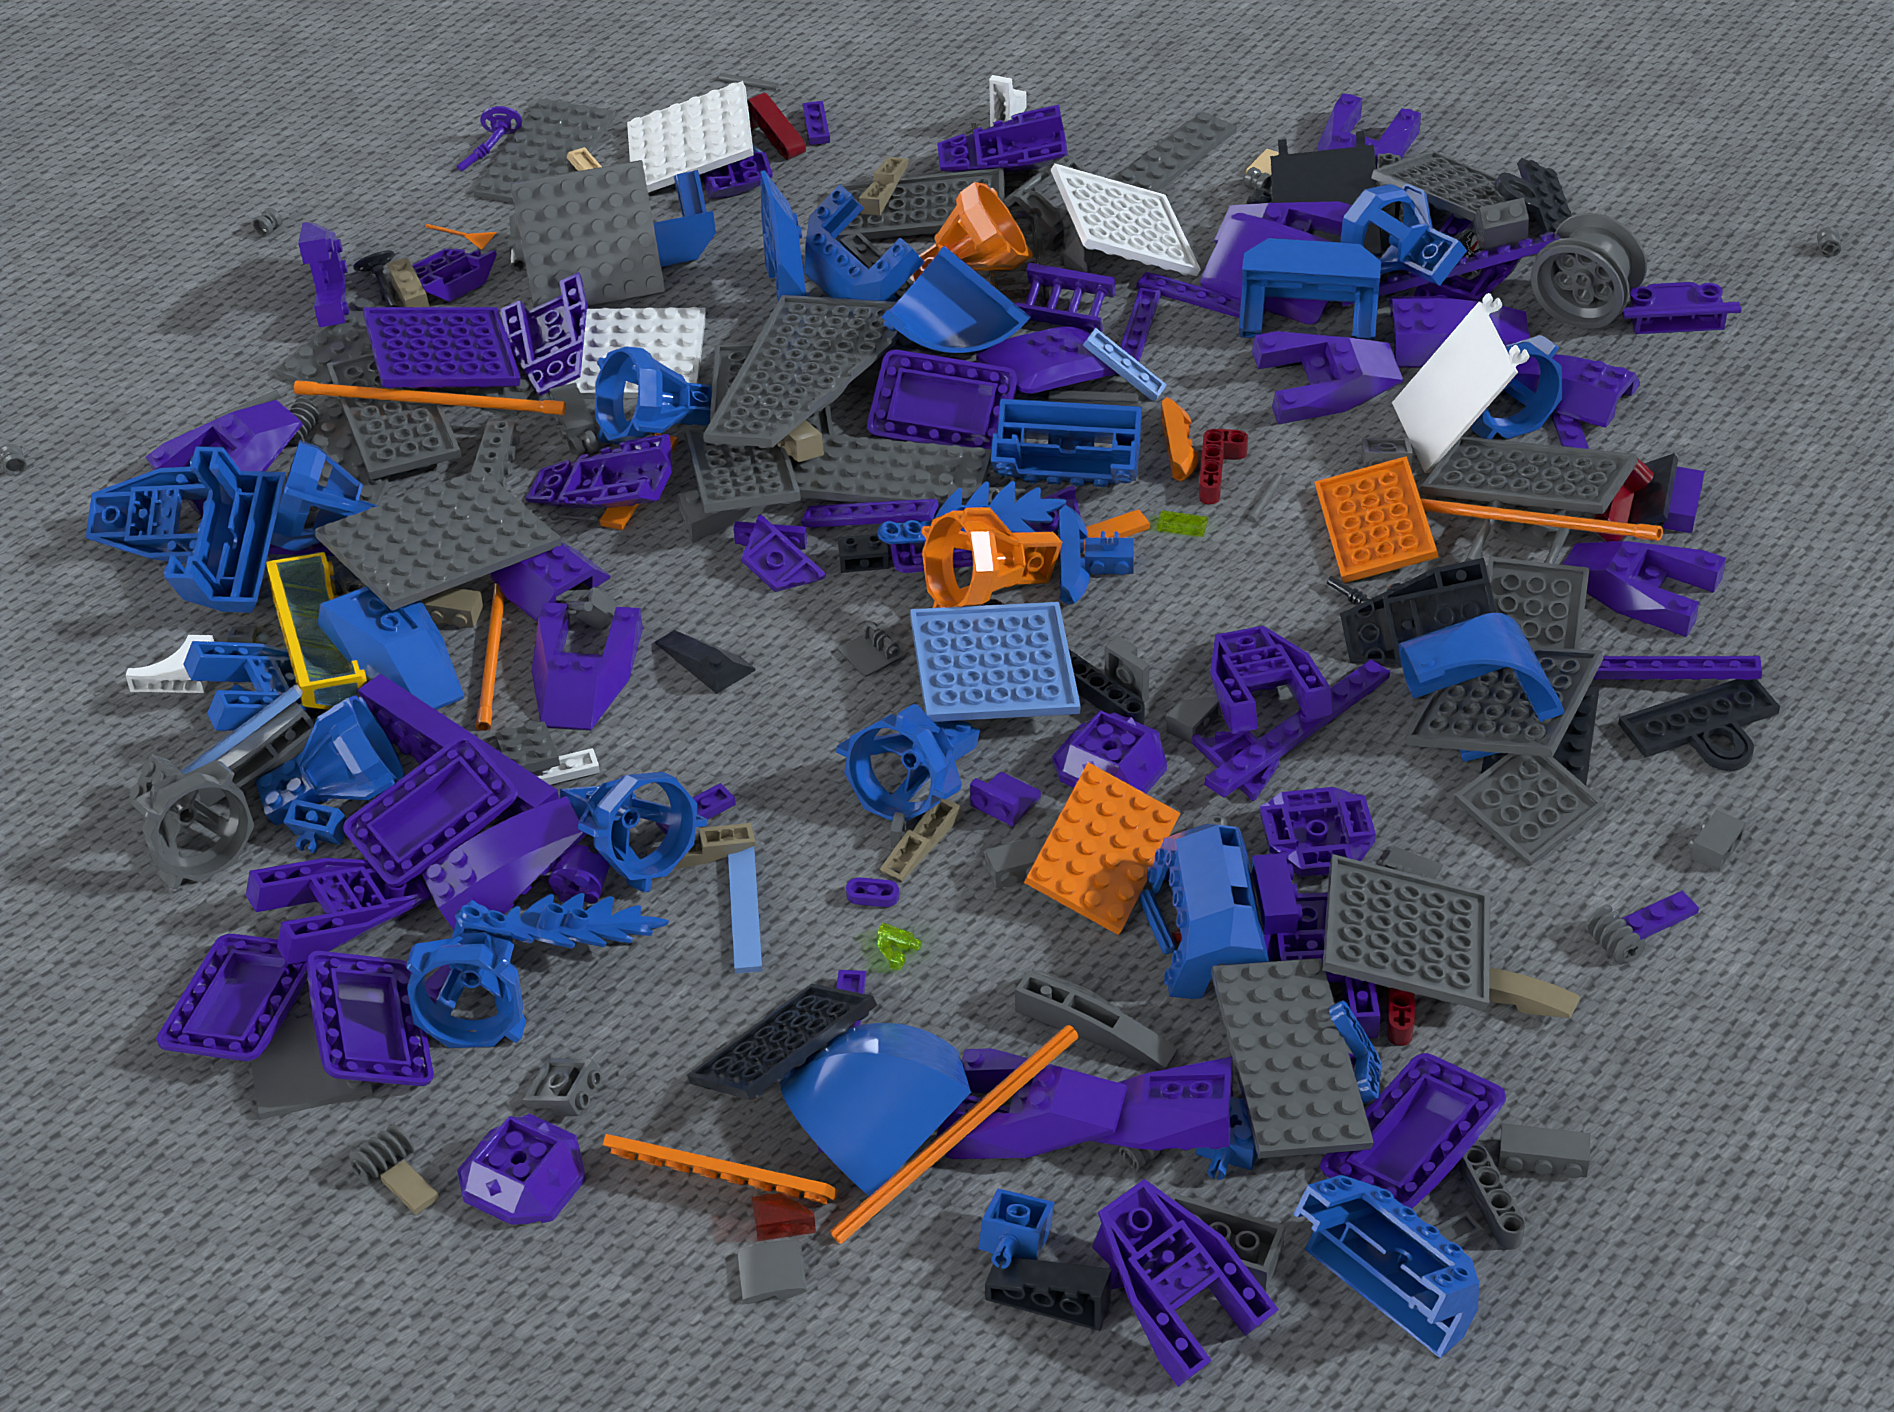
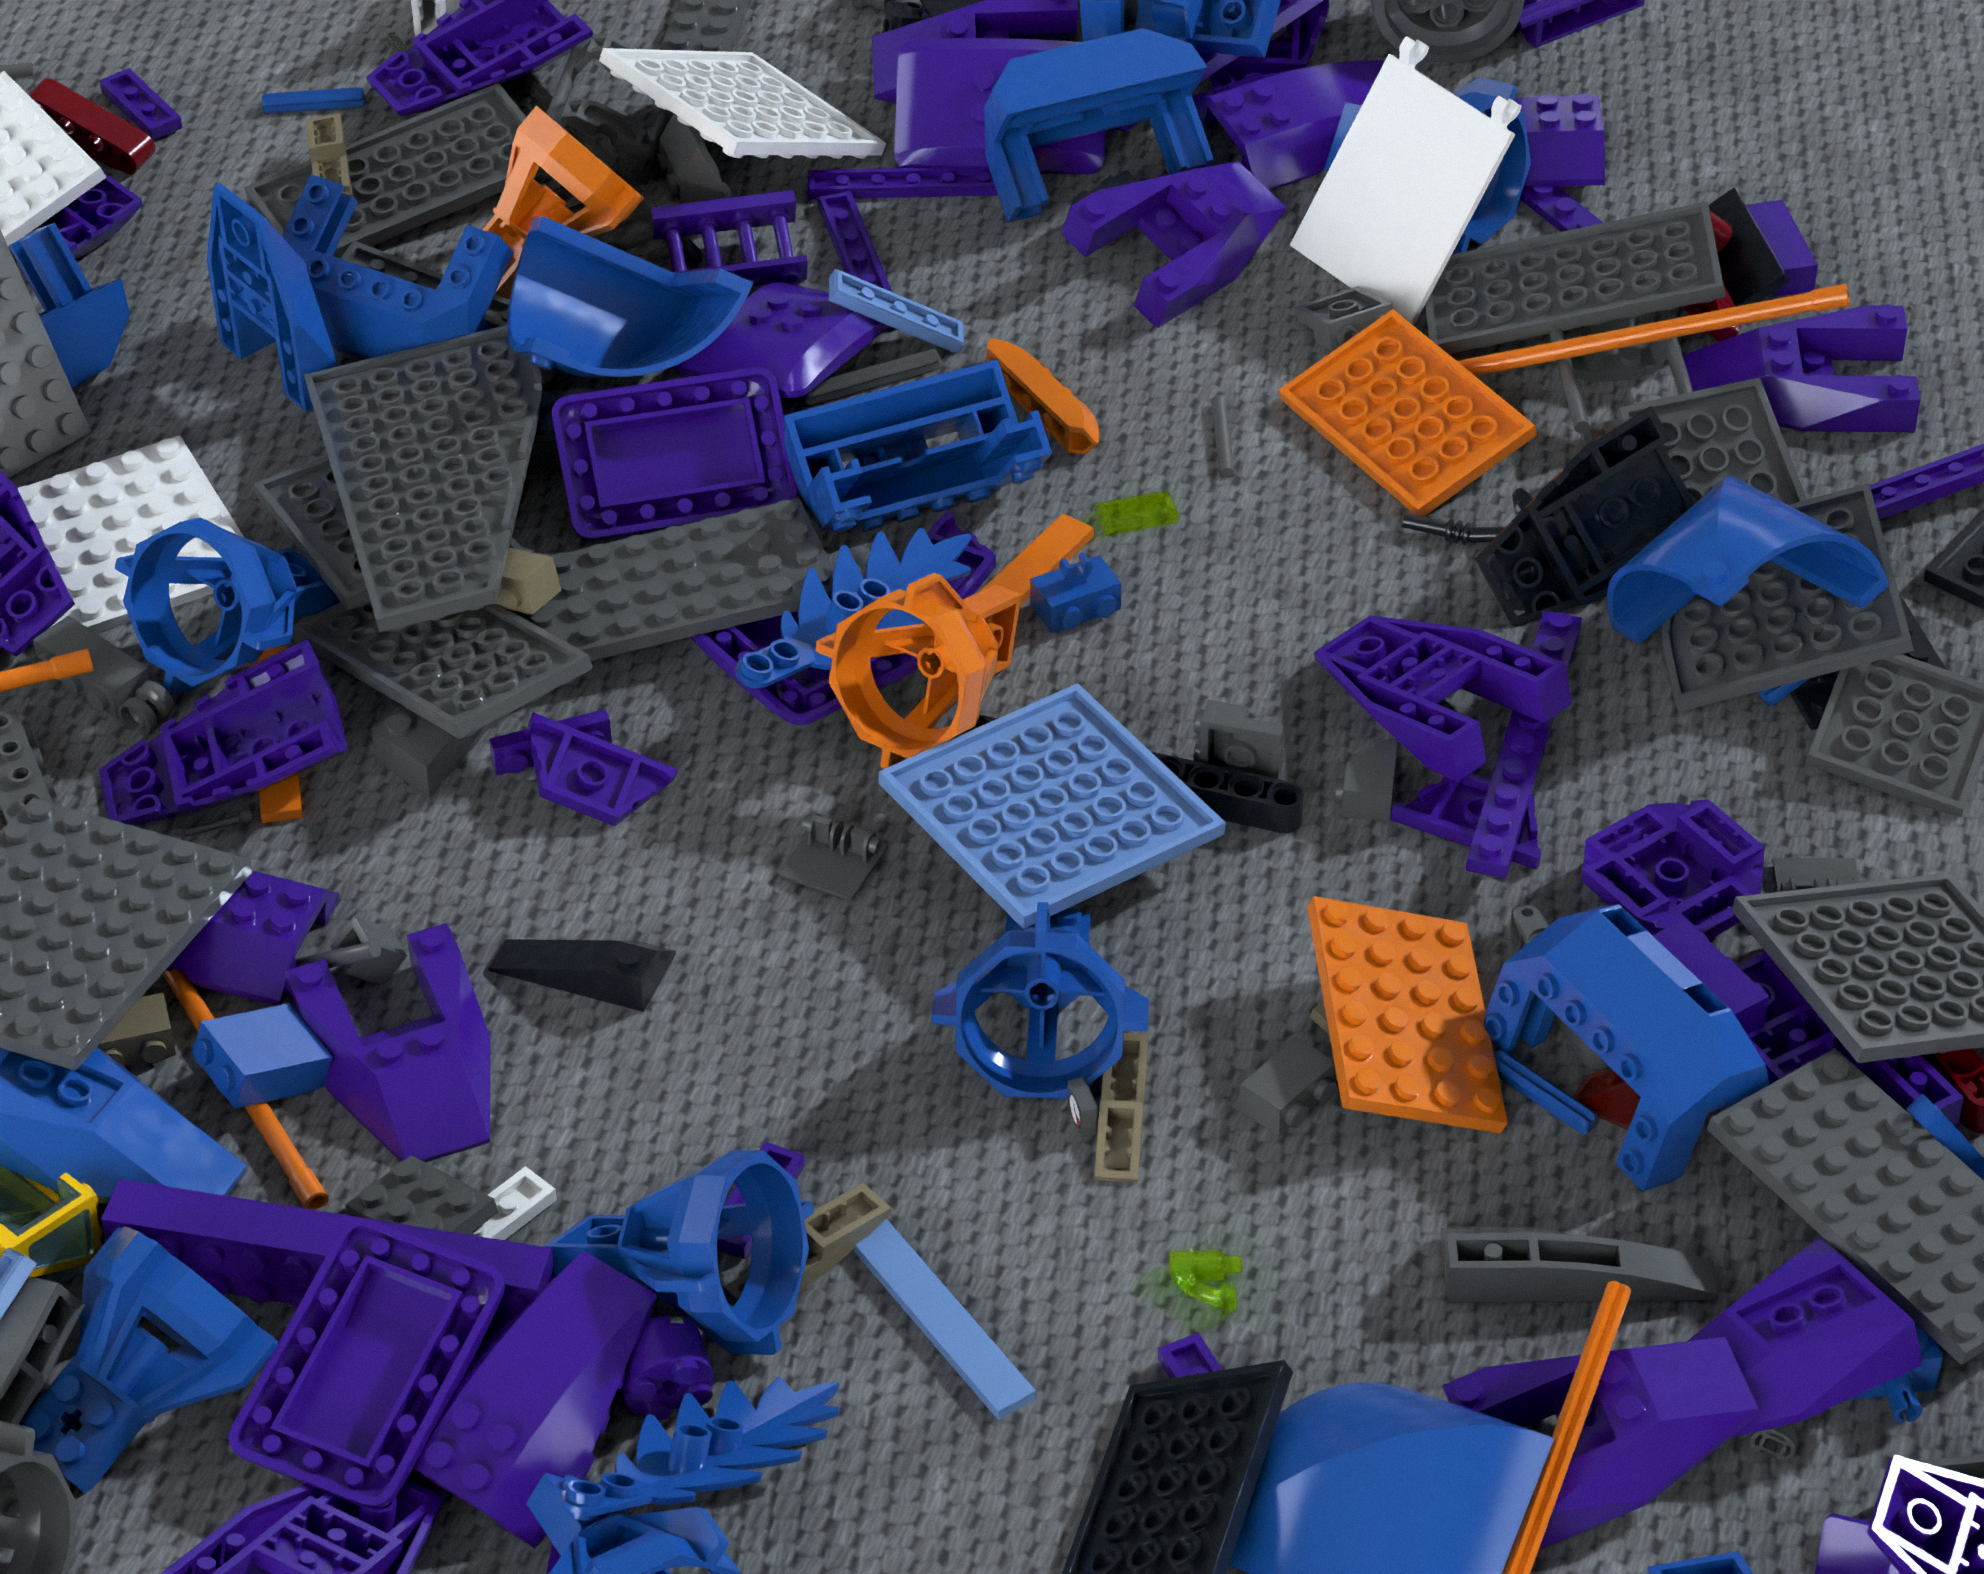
camera: 30 degrees left, 0 degrees up
blue brick [284,799,347,854] -> none
dark purple tile [800,499,939,528] -> none
black brick [838,534,889,573] -> none
dark purple plate [846,877,900,907] -> none
dark purple bracket [970,772,1041,827] -> none
dark purple piece [1052,711,1167,794] -> none
blue brick [1057,505,1089,605] -> none
dark red beam [1199,429,1248,505] -> none
none -> blue brick [192,1003,333,1109]
none -> blue axle [262,87,365,114]

